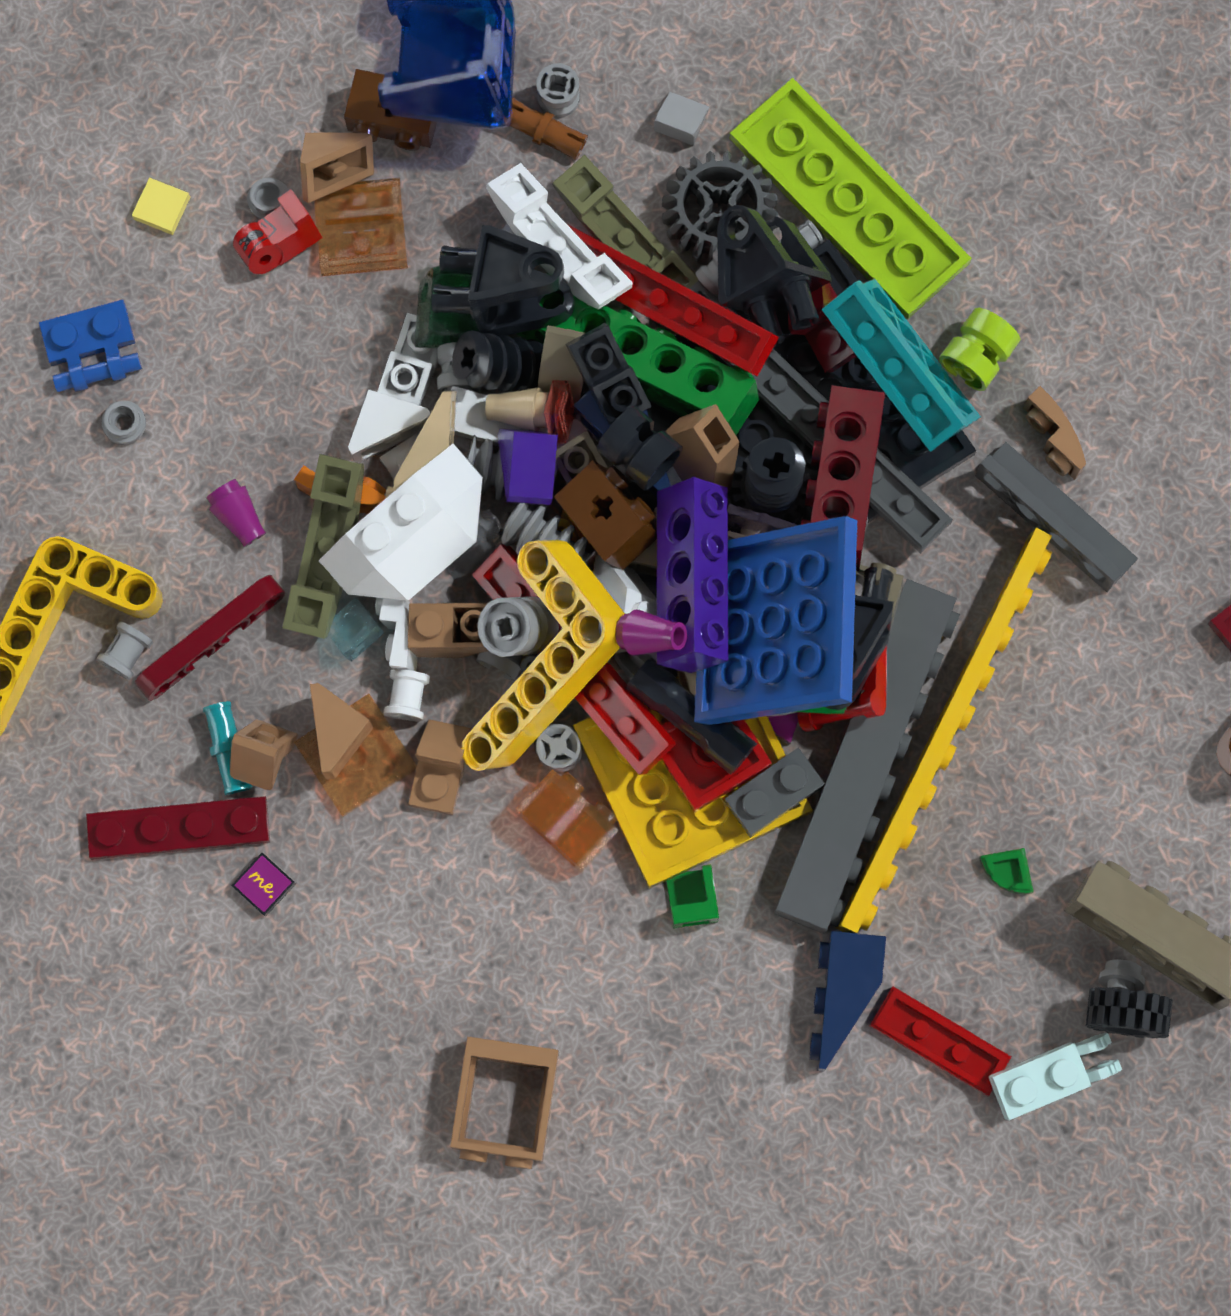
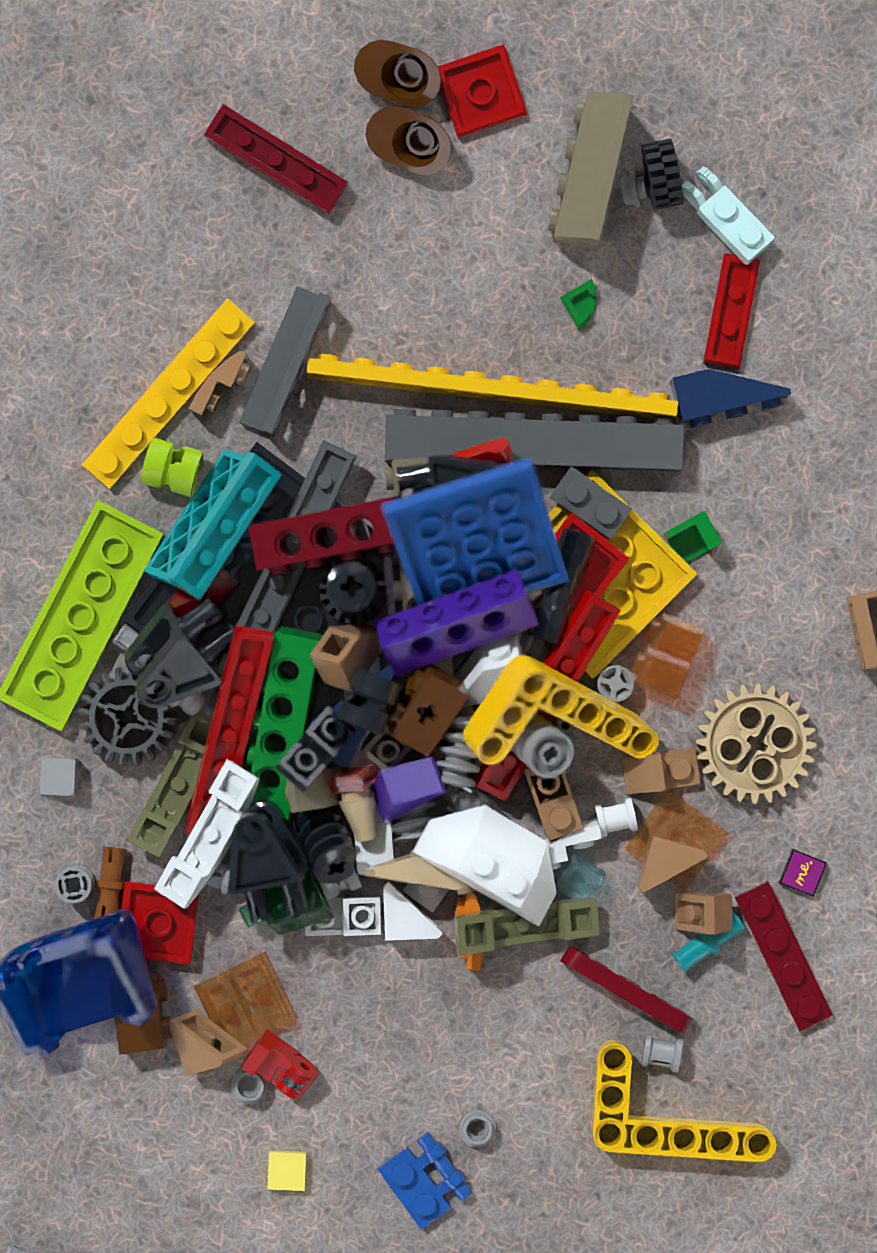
camera: 110 degrees left, 10 degrees up
magenta cone [206,479,266,547] -> none
magenta cone [616,610,687,656] -> none
none -> yellow plate [82,298,256,490]
none -> red plate [116,881,199,964]
none -> tan gear [695,683,817,804]

